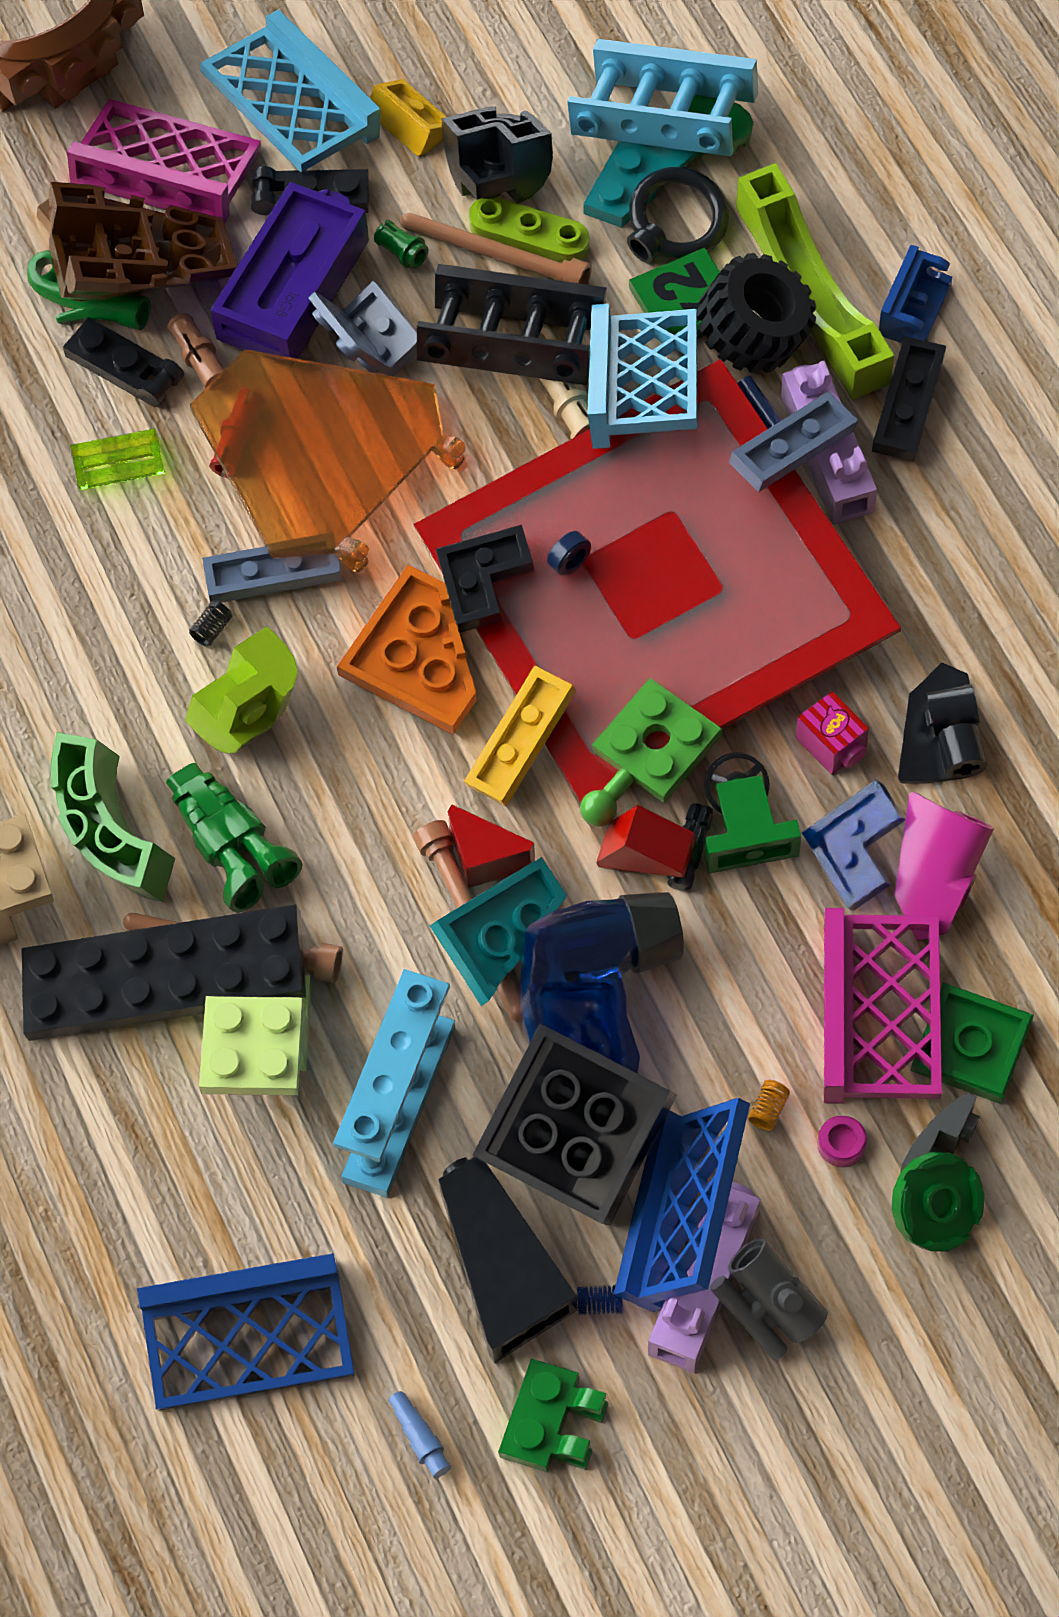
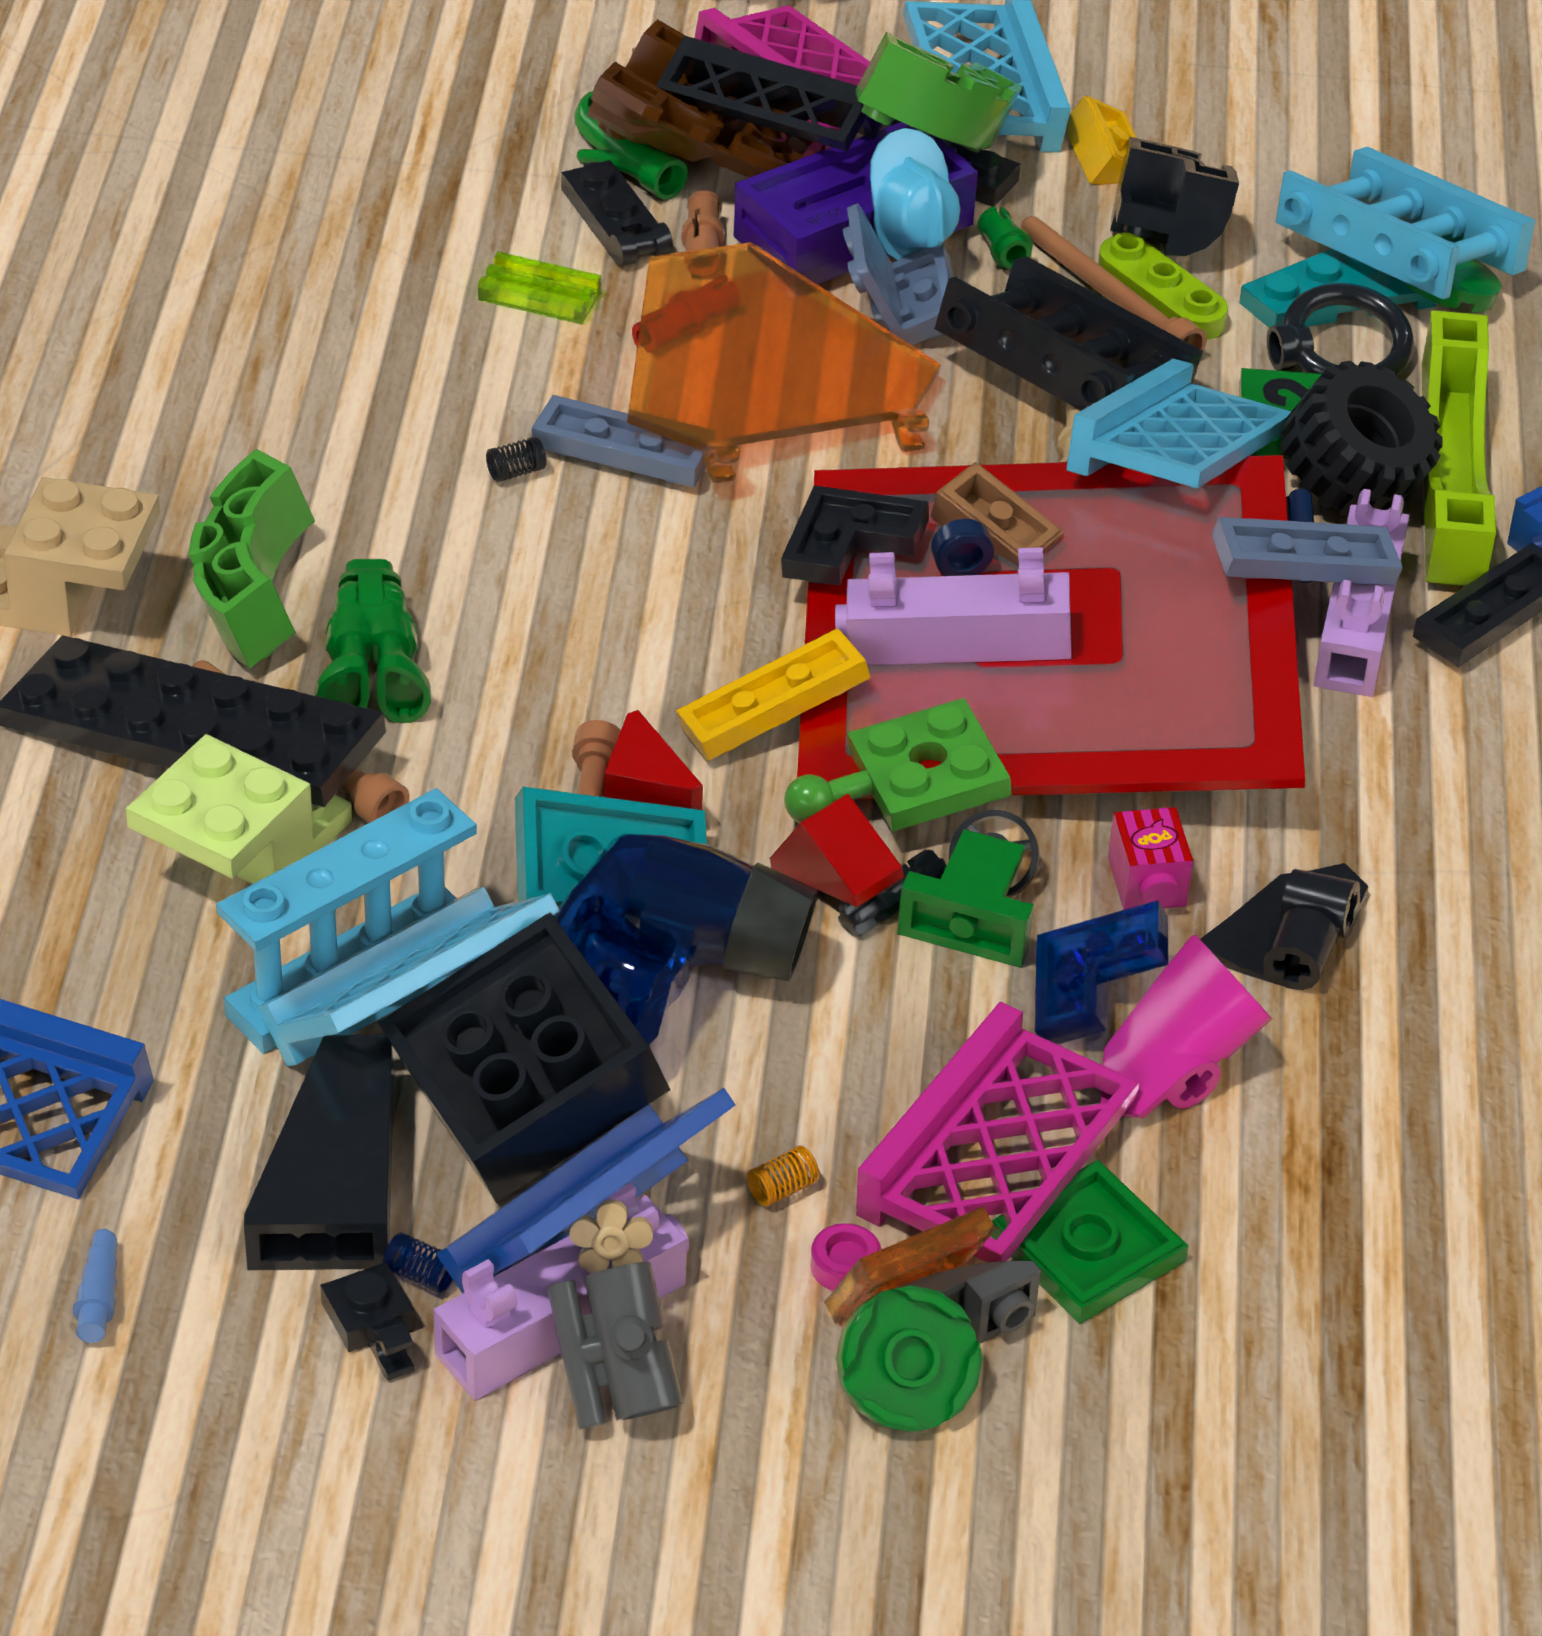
camera: 25 degrees right, 20 degrees down
lime brick [185,626,298,754] -> none
orange plate [337,564,477,735] -> none
green plate [498,1358,609,1472] -> none
none -> medium azure fence [257,887,559,1066]
none -> black plate [320,1262,415,1381]
none -> tan plant [570,1200,653,1274]
none -> black fence [656,36,882,151]
none -> clear orange tile [824,1206,995,1325]
none -> lavender brick [835,547,1071,665]
none -> bright green brick [855,32,1022,153]
none -> medium azure piece [870,128,960,260]
none -> medium nougat slope [931,462,1064,565]

